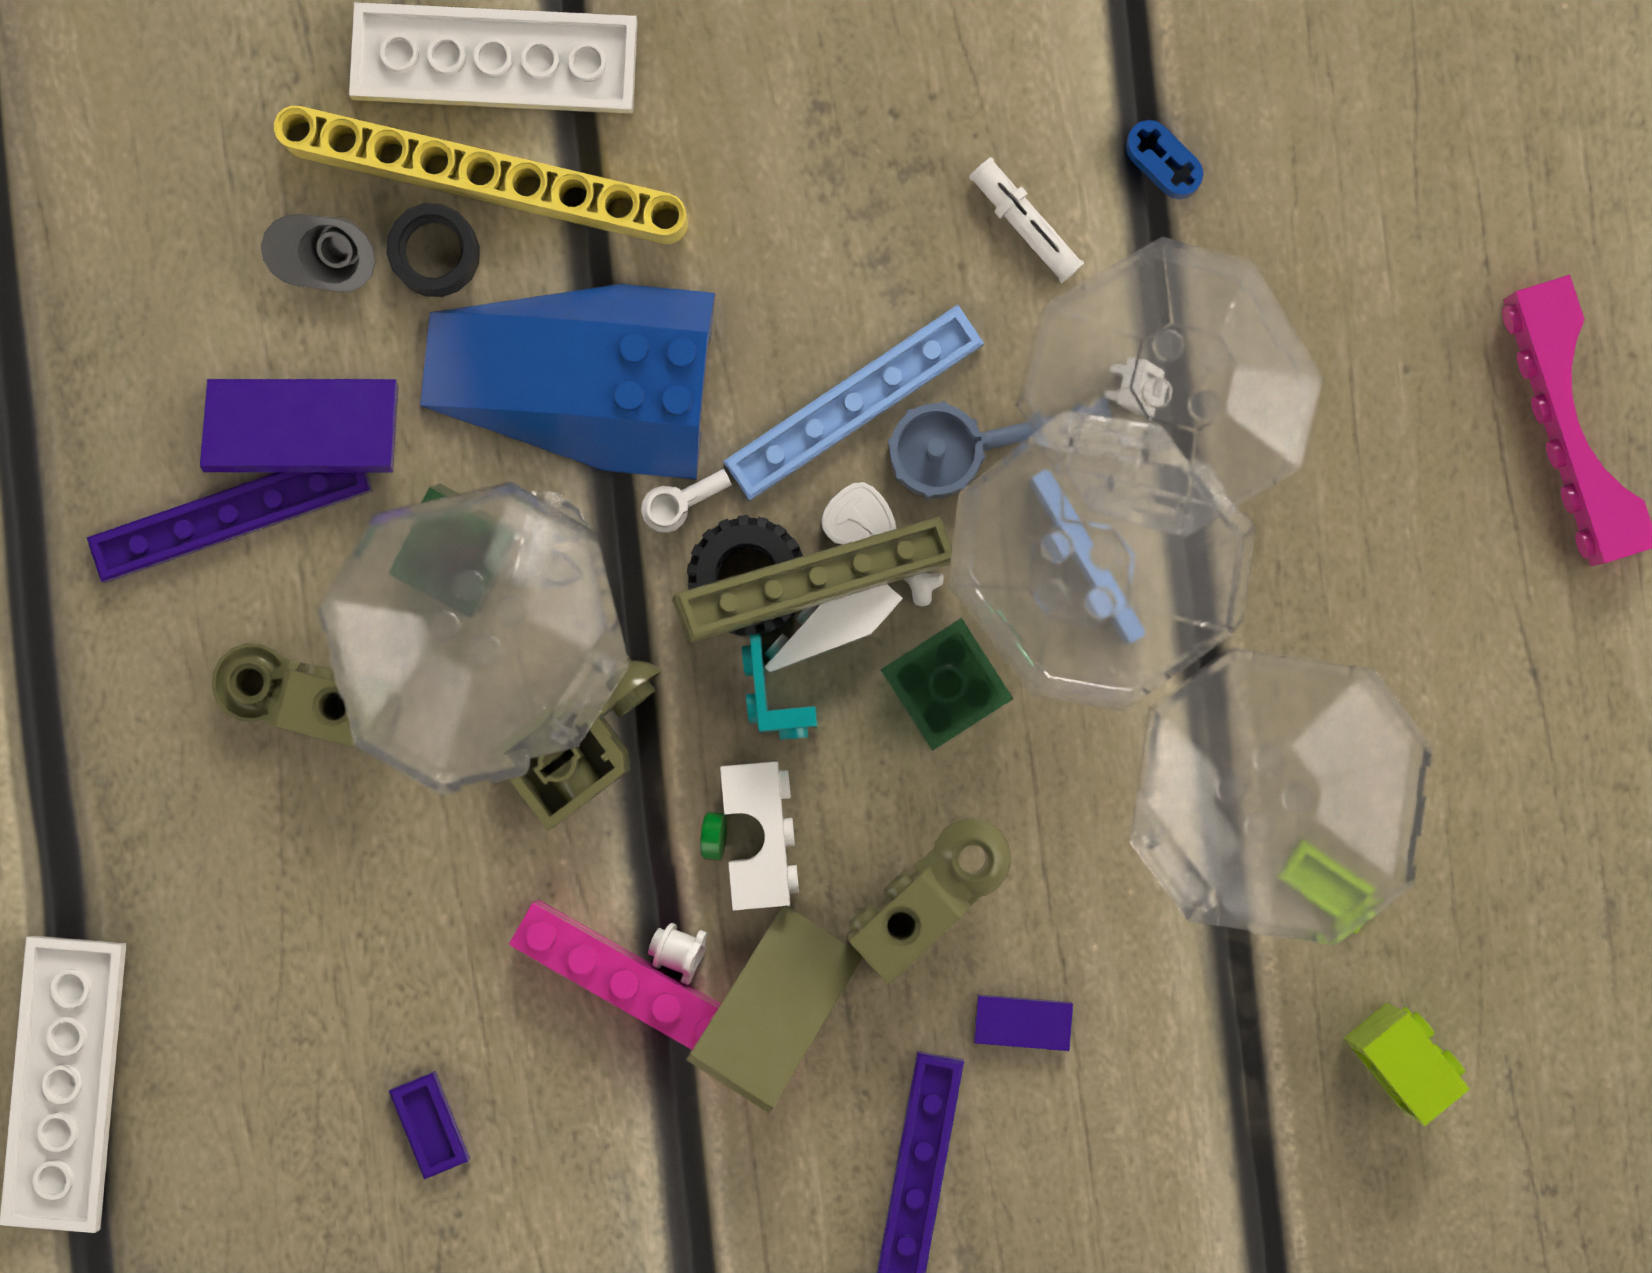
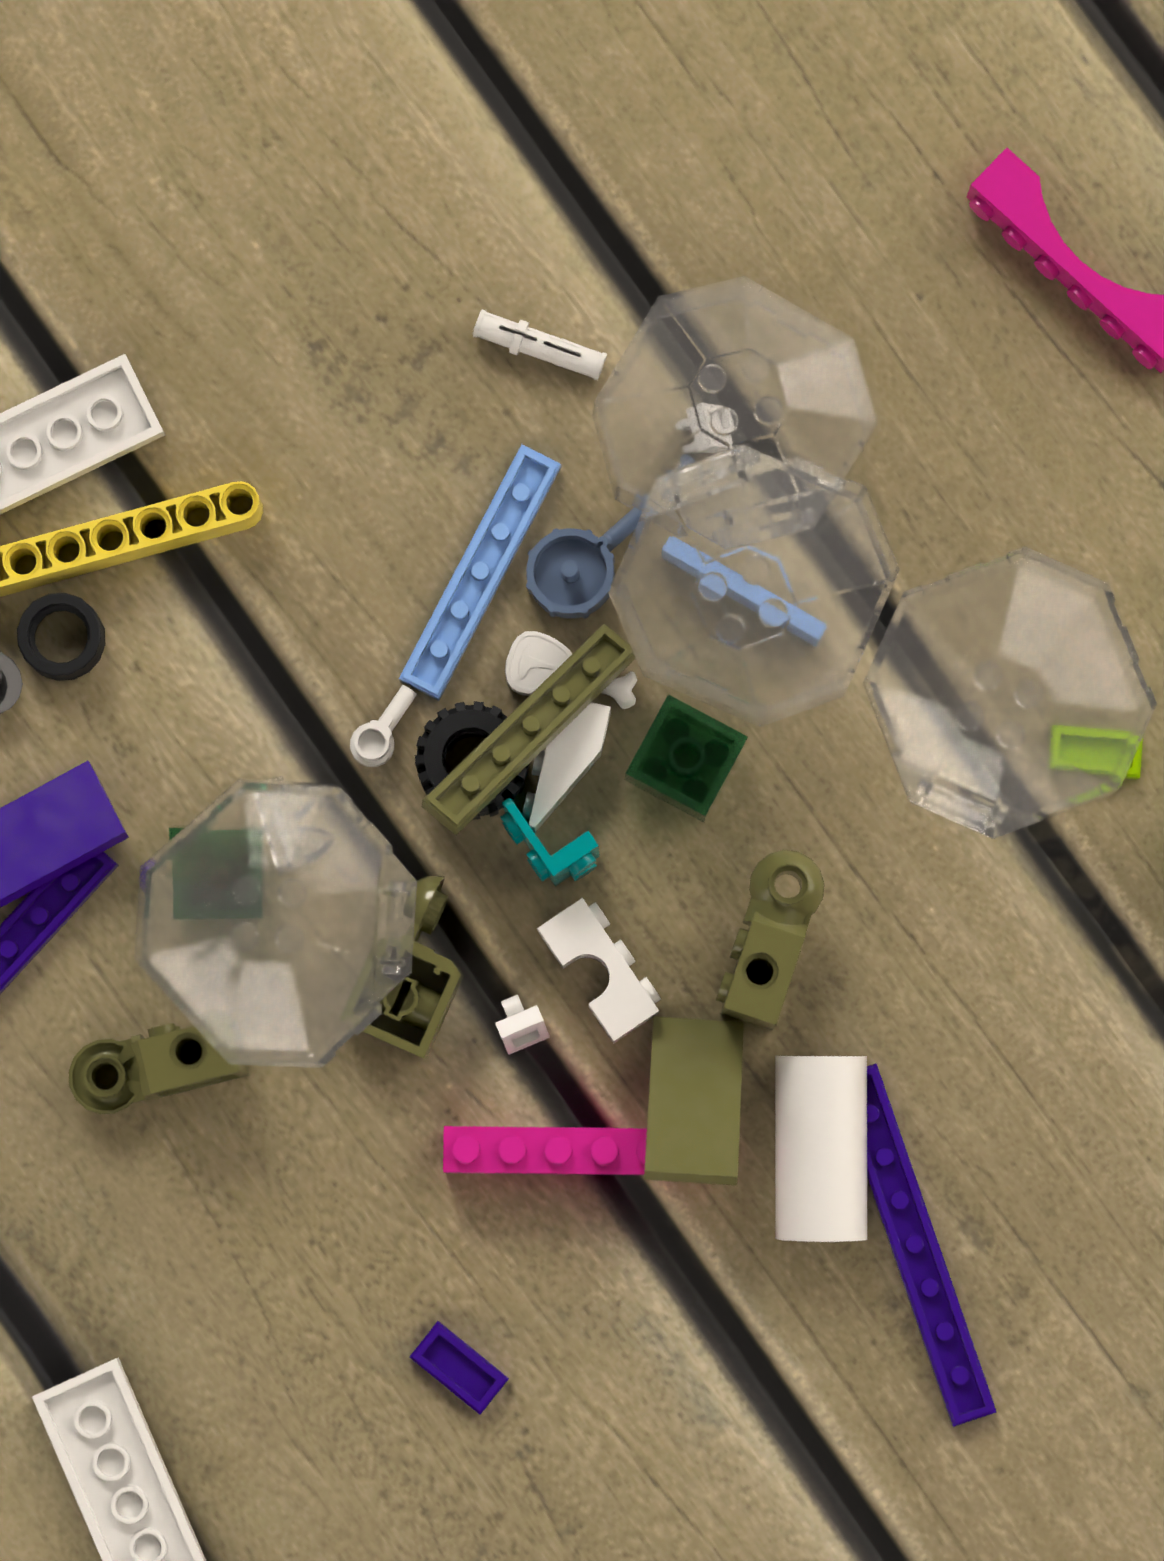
camera: 25 degrees left, 5 degrees down
blue wedge [420,284,715,480] -> none
white brick [648,923,708,985] -> none
green tile [700,812,727,861] -> none
dark purple tile [974,994,1073,1051] -> none
blue beam [1125,120,1204,200] -> none
none -> white tile [495,994,550,1055]
none -> white brick [775,1056,867,1242]

